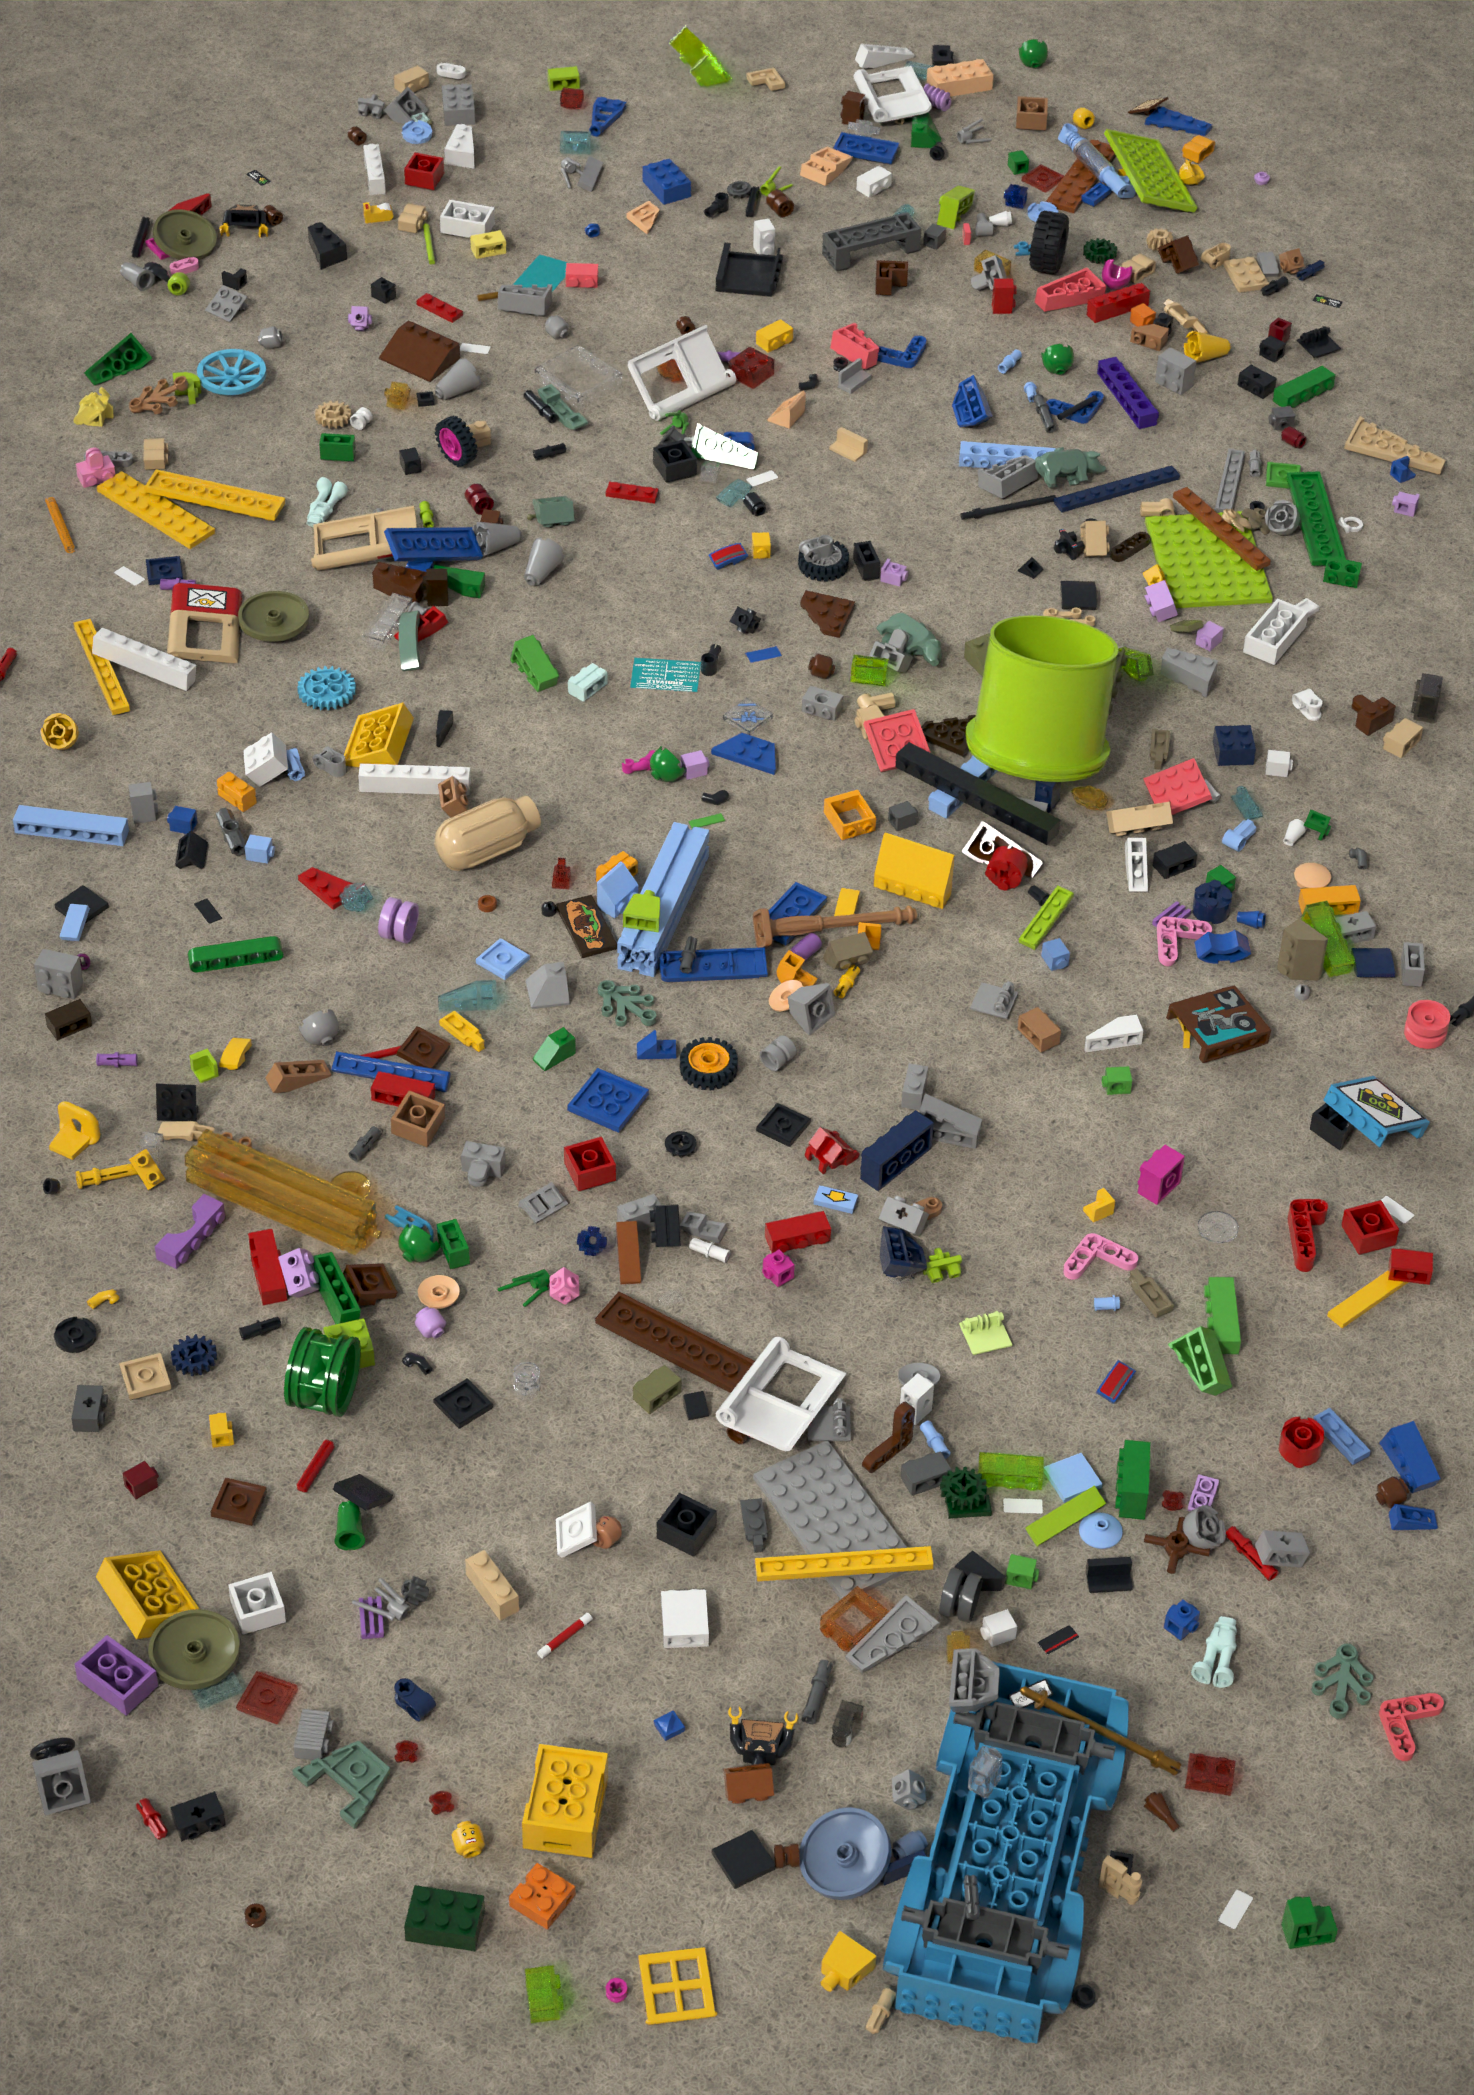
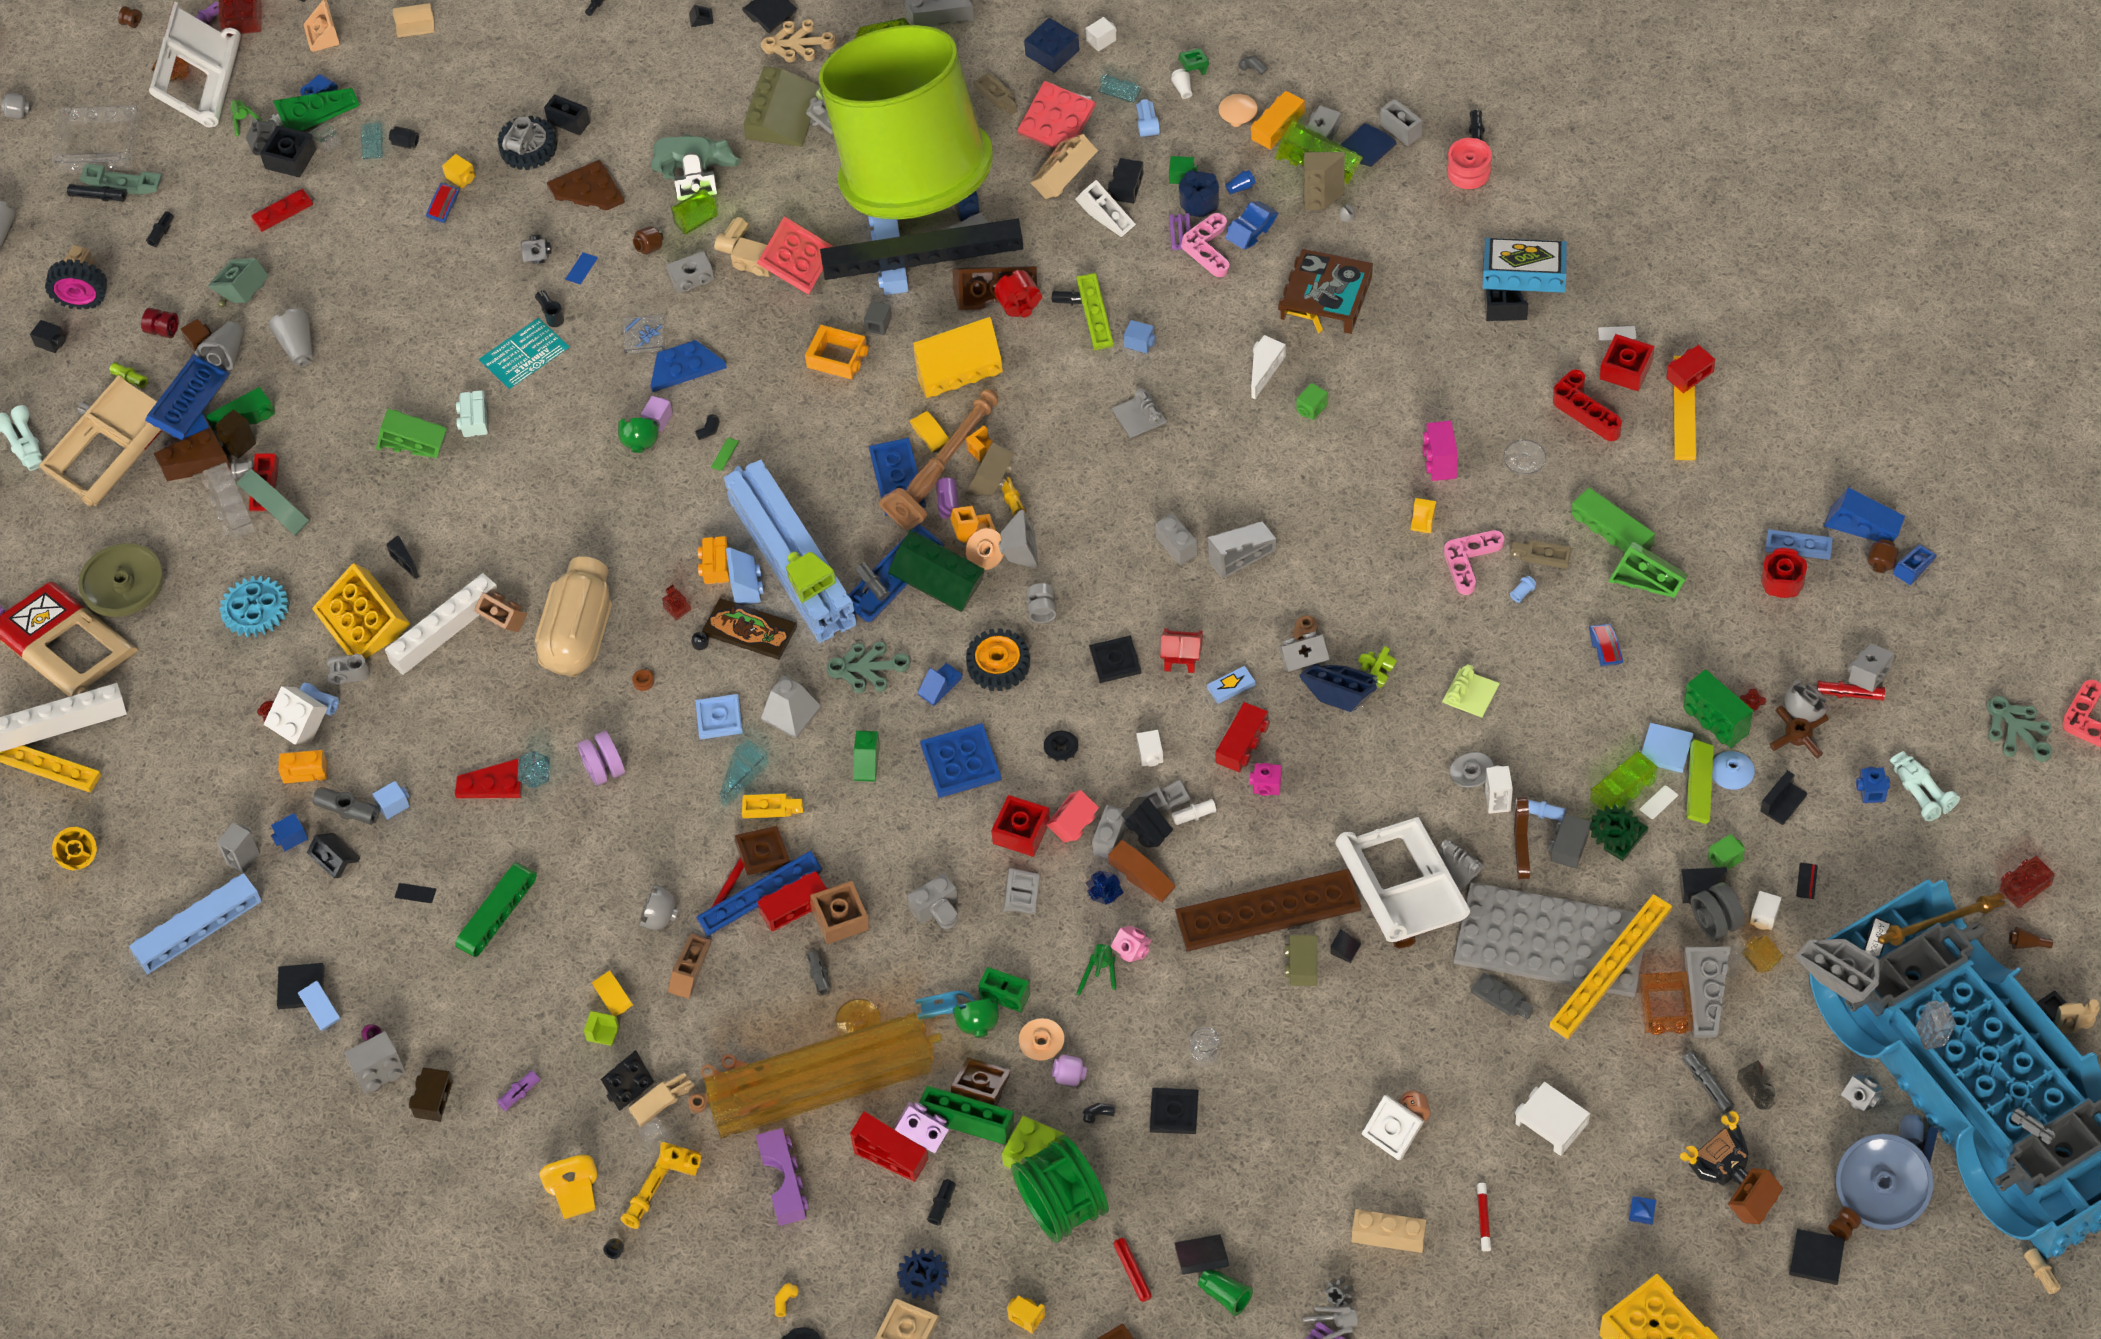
camera: 40 degrees left, 10 degrees up
dark pink piece [622,750,655,774] -> none
black brick [656,1492,717,1557] -> none
white sticker [746,471,778,486] -> none
yellow torso [820,1931,876,1992] -> none
dark blue brick [860,1110,934,1191] -> none
lavender brick [880,558,908,587] -> none
dark brown plate [921,715,976,757] -> none
medium nougat brick [1018,1007,1061,1053] -> none
clear yellow arm [1071,785,1108,810] -> none
lavender slope [1187,1474,1219,1511] -> none
none -> dark green slope [888,530,984,612]
none -> coral brick [1046,790,1099,843]
none -> white brick [1136,730,1163,767]

